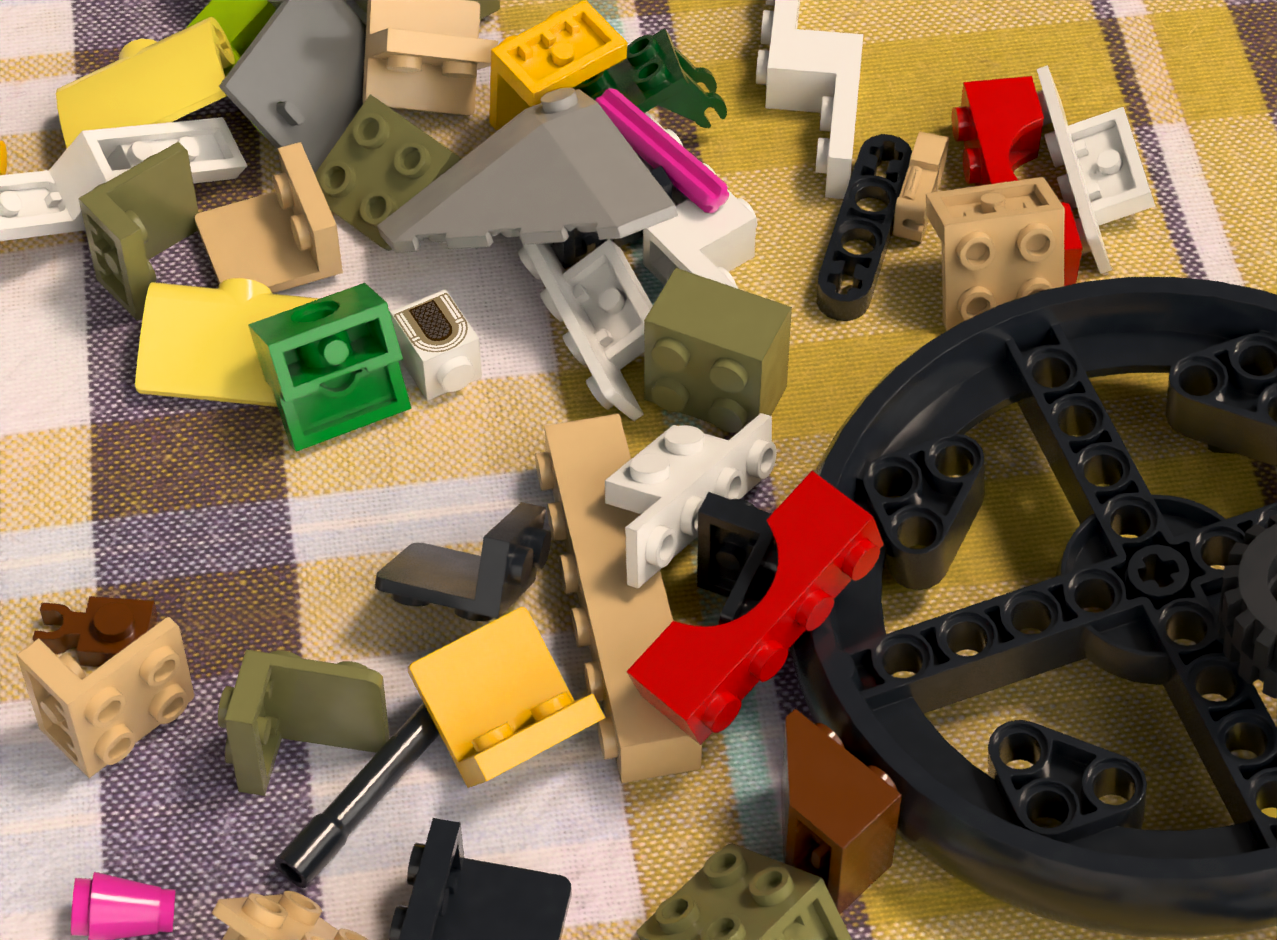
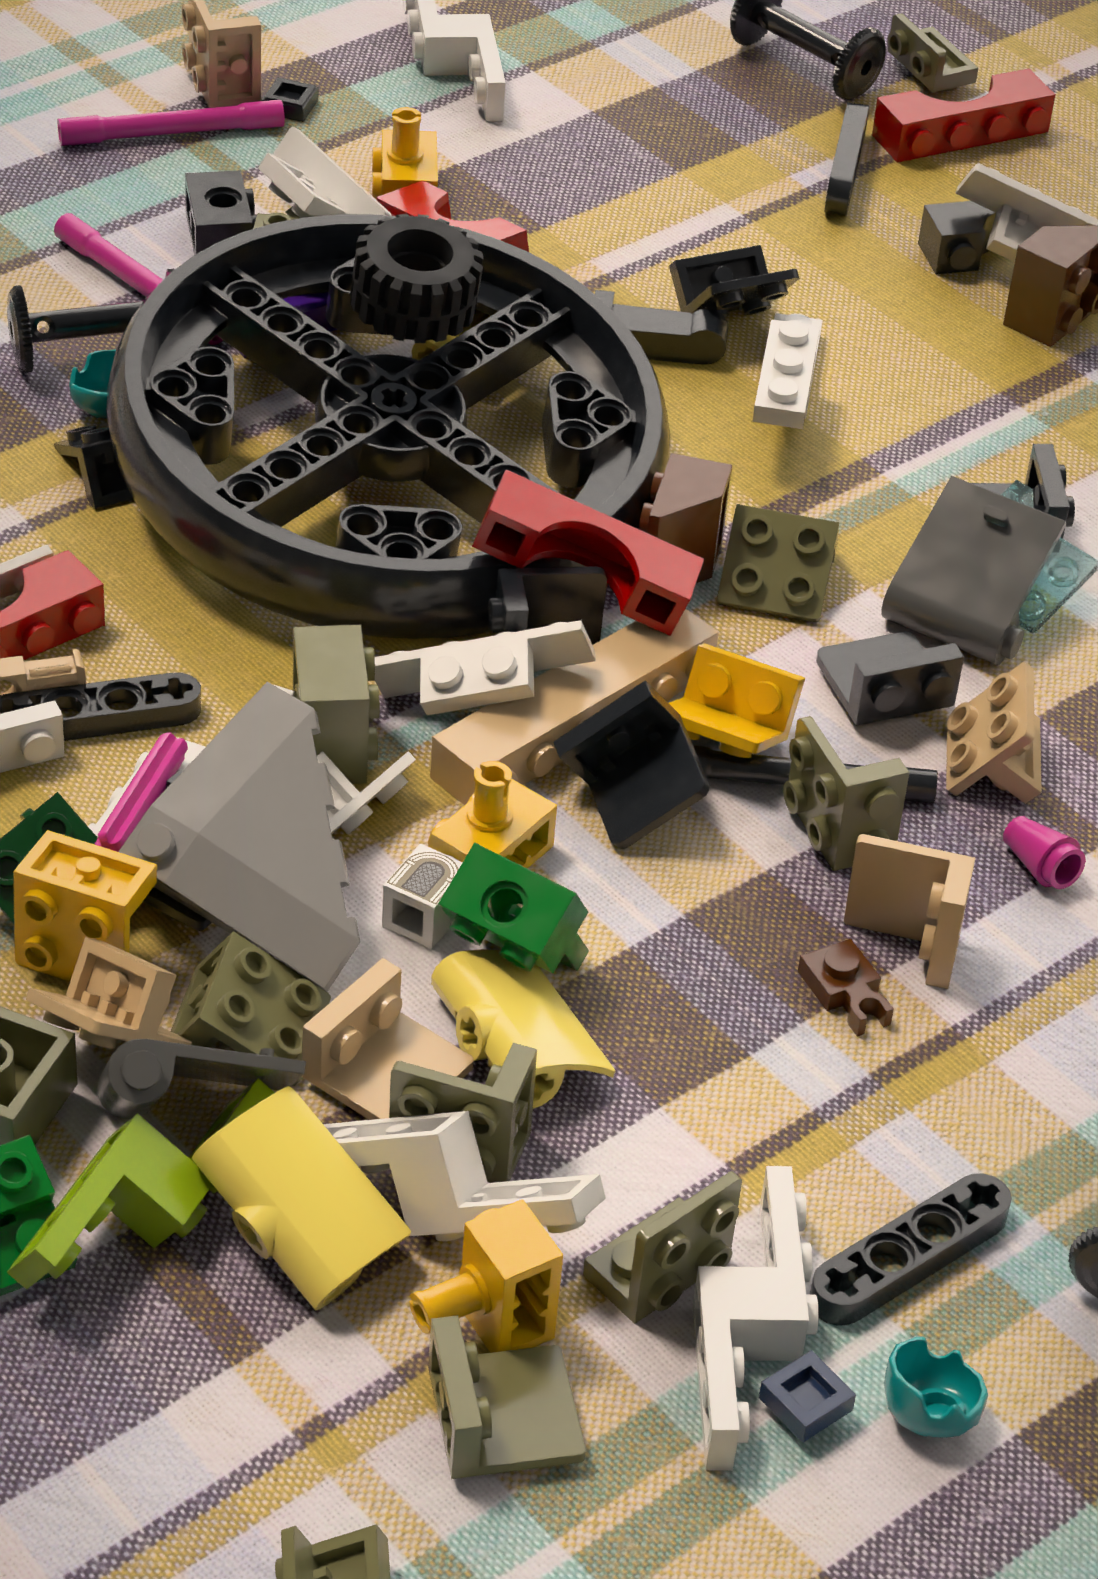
camera: 125 degrees left, 10 degrees down
tan bracket [926,177,1065,331] -> none
none -> yellow brick [428,761,557,869]

